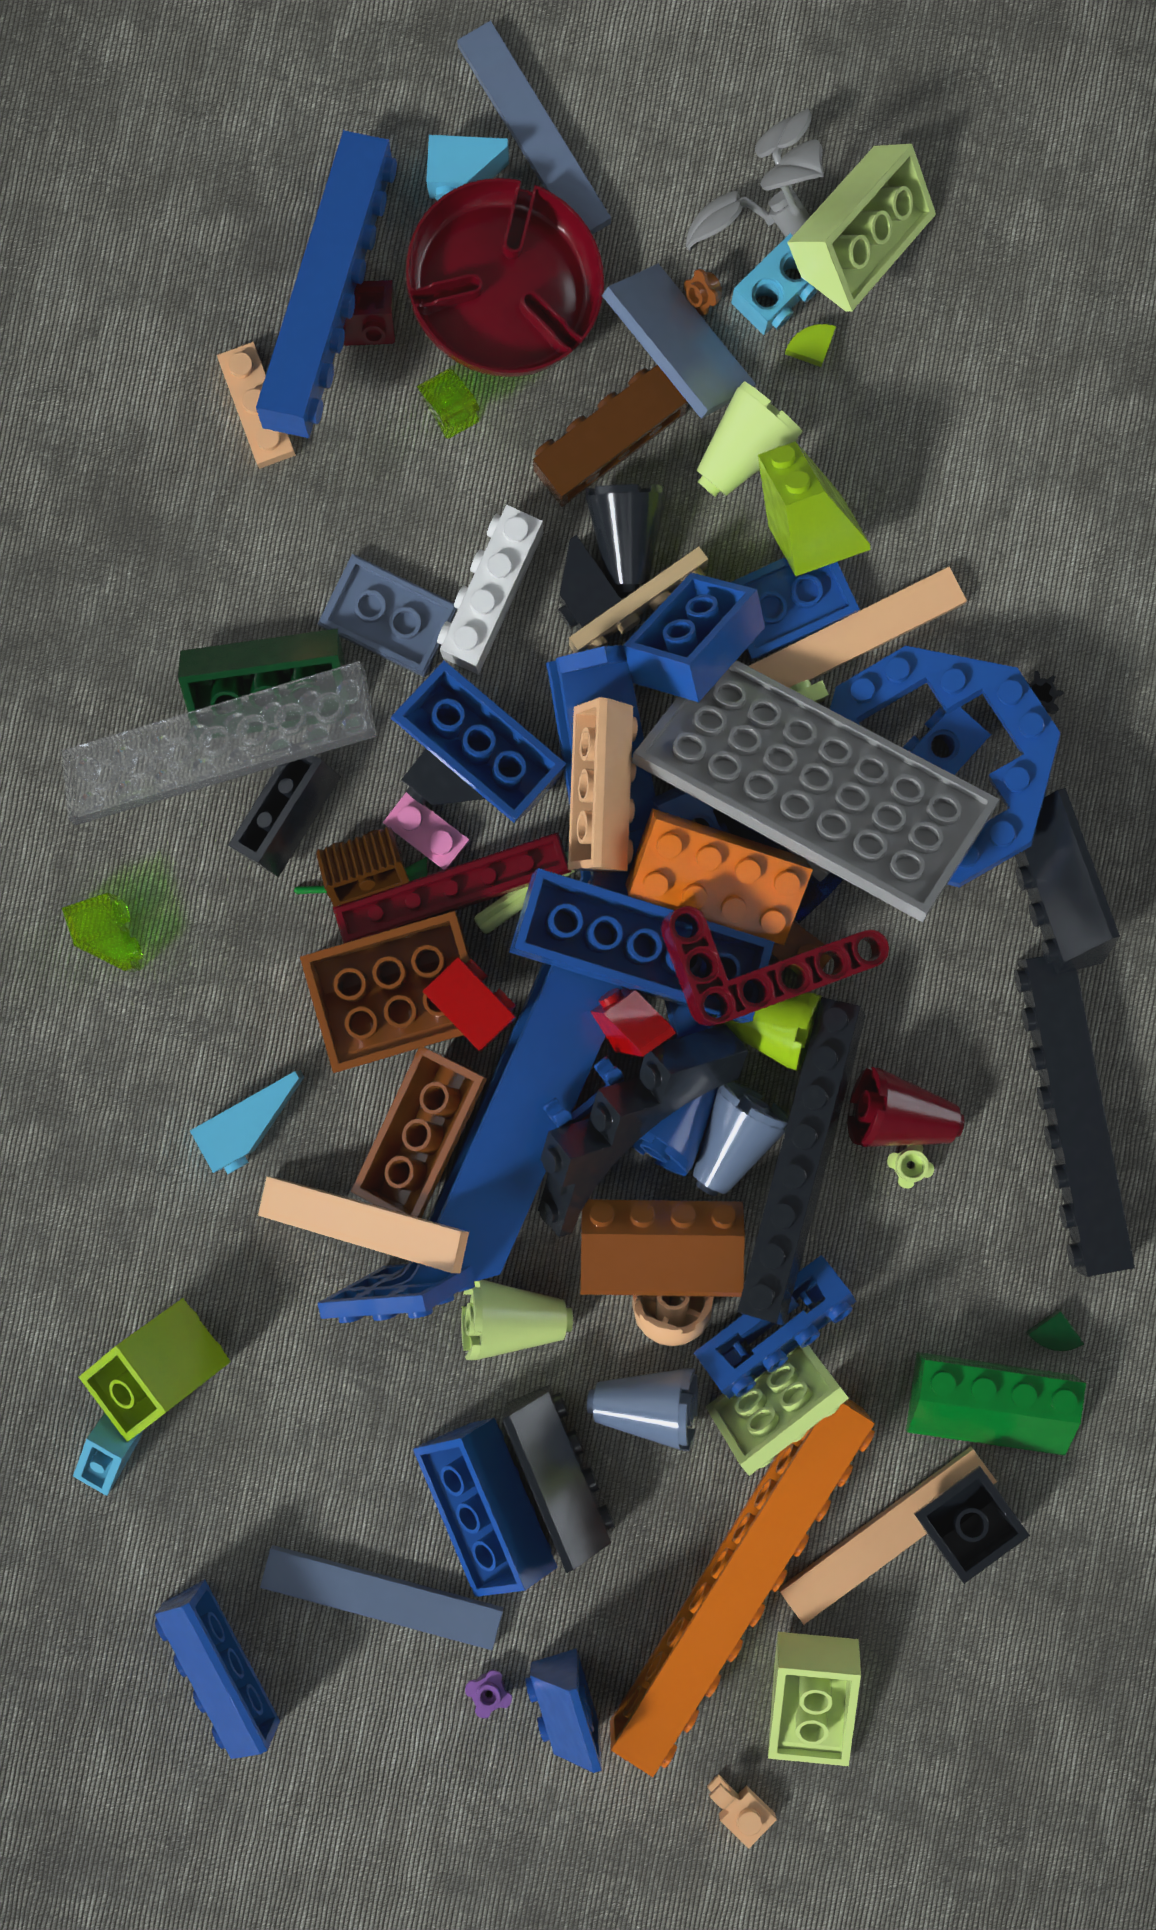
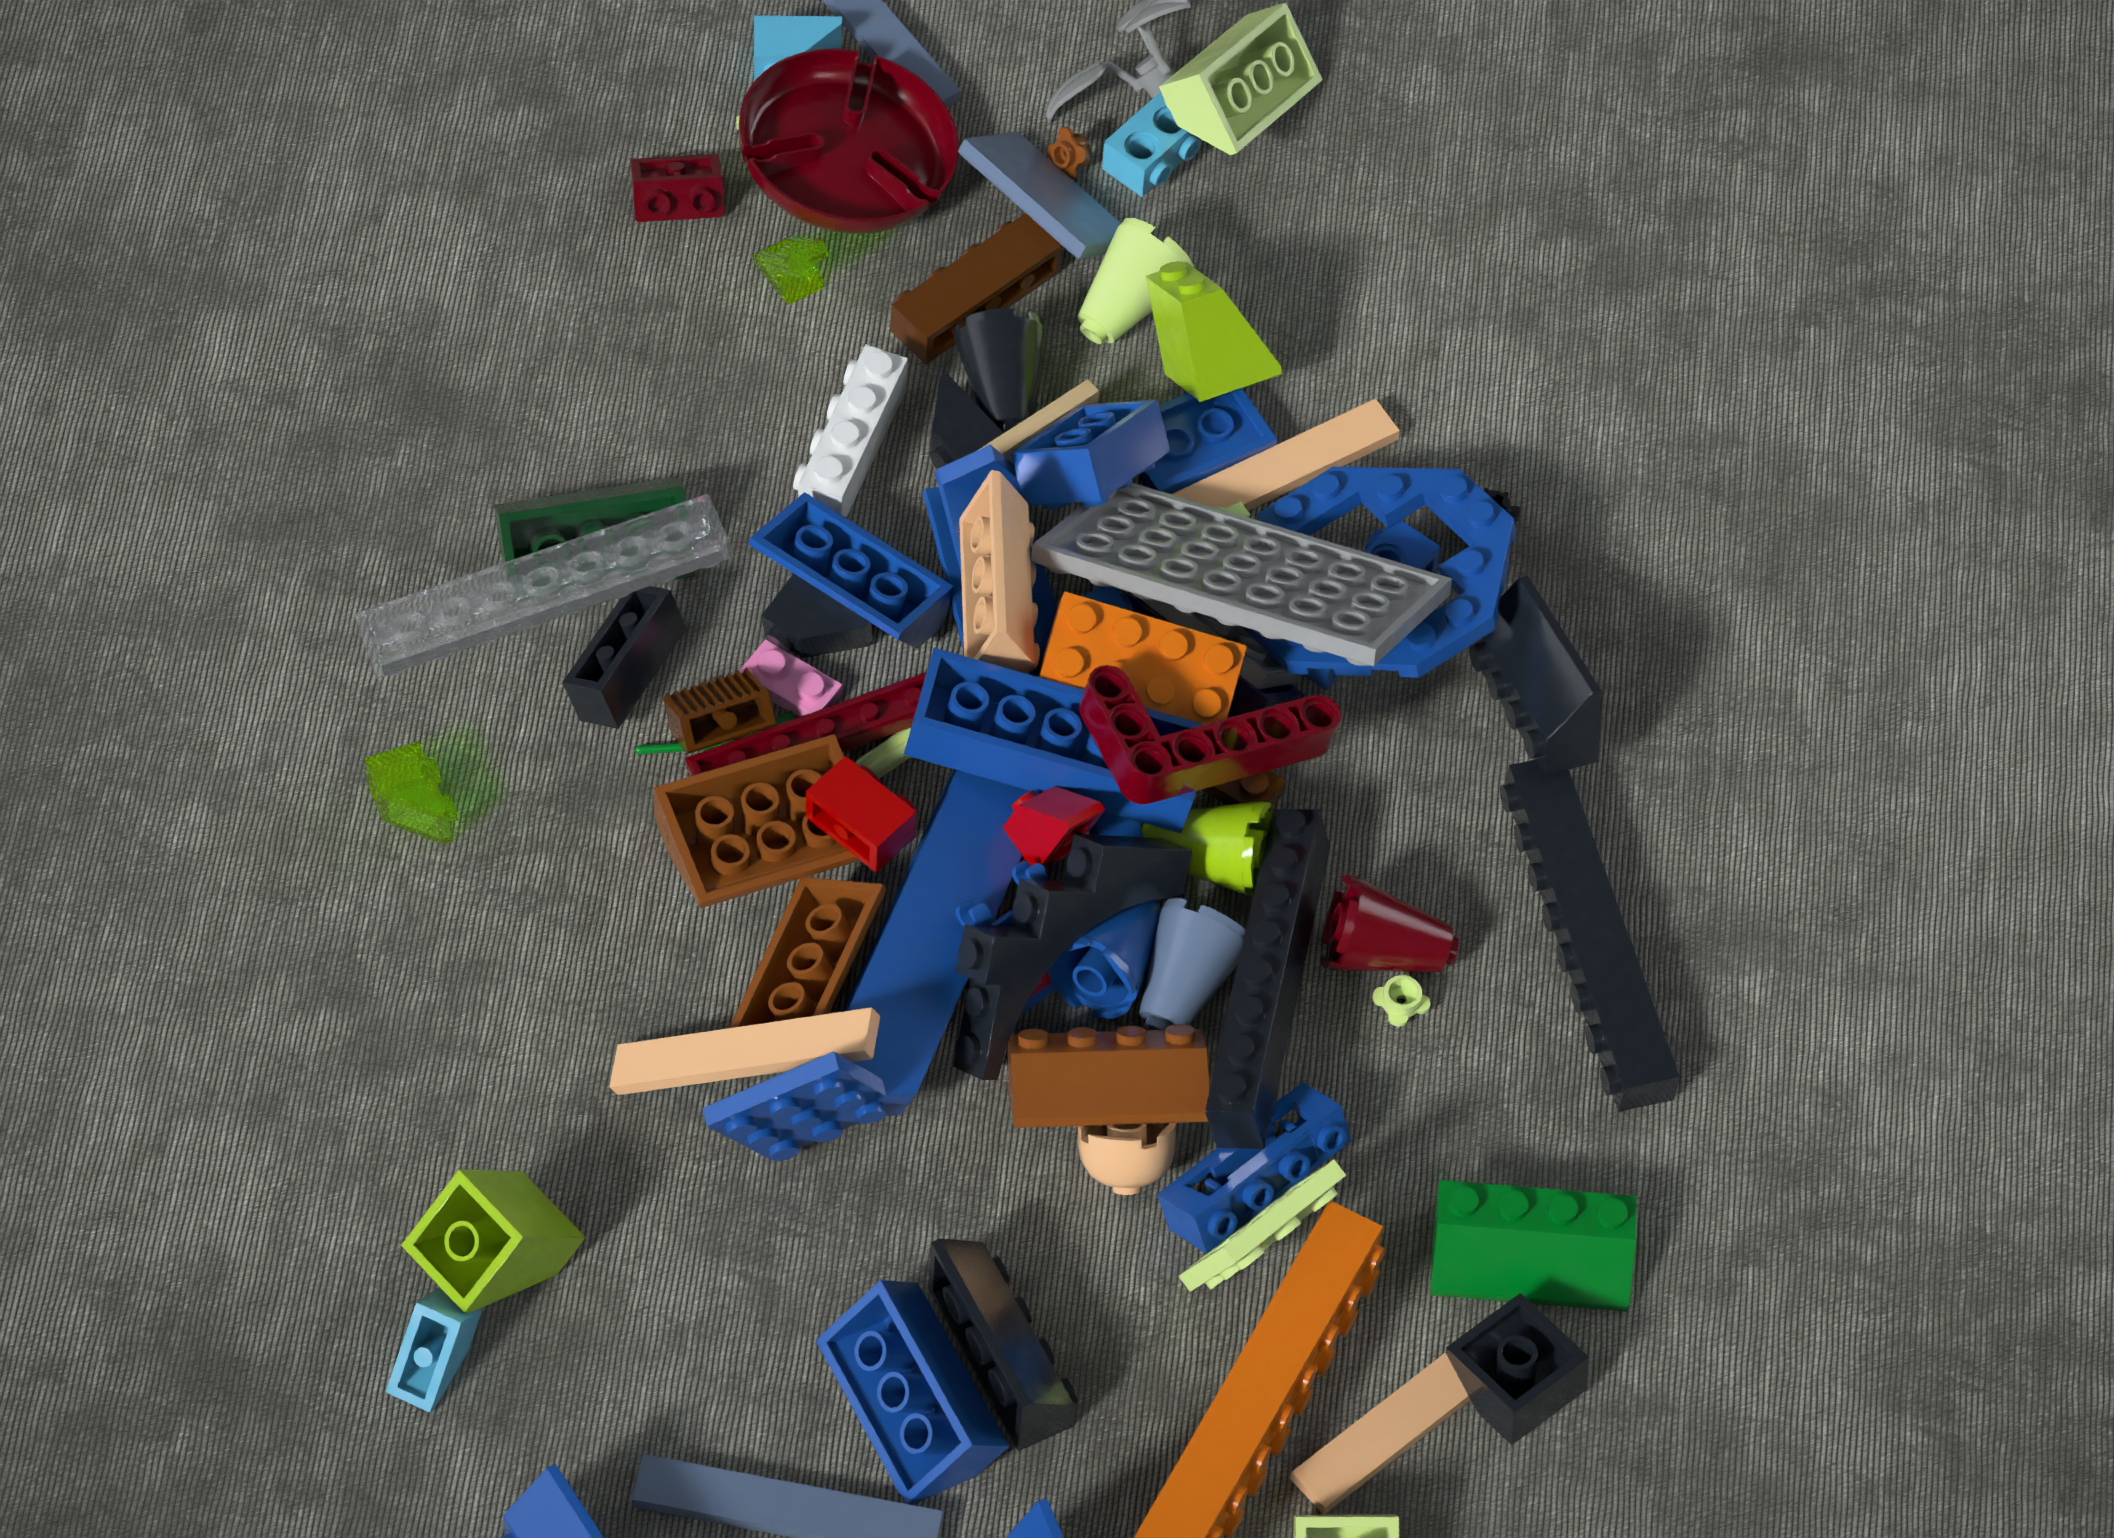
camera: 10 degrees left, 30 degrees down
medium azure slope [190,1070,304,1175] -> none
light nougat plate [217,342,296,469] -> none
blue brick [256,130,397,438] -> none
sand blue tile [318,554,458,678] -> none
yellowish green cone [461,1280,573,1361] -> none
sand blue cone [587,1368,698,1451] -> none
lime tile [785,324,836,367] -> none
dark green tile [1026,1309,1084,1351] -> none

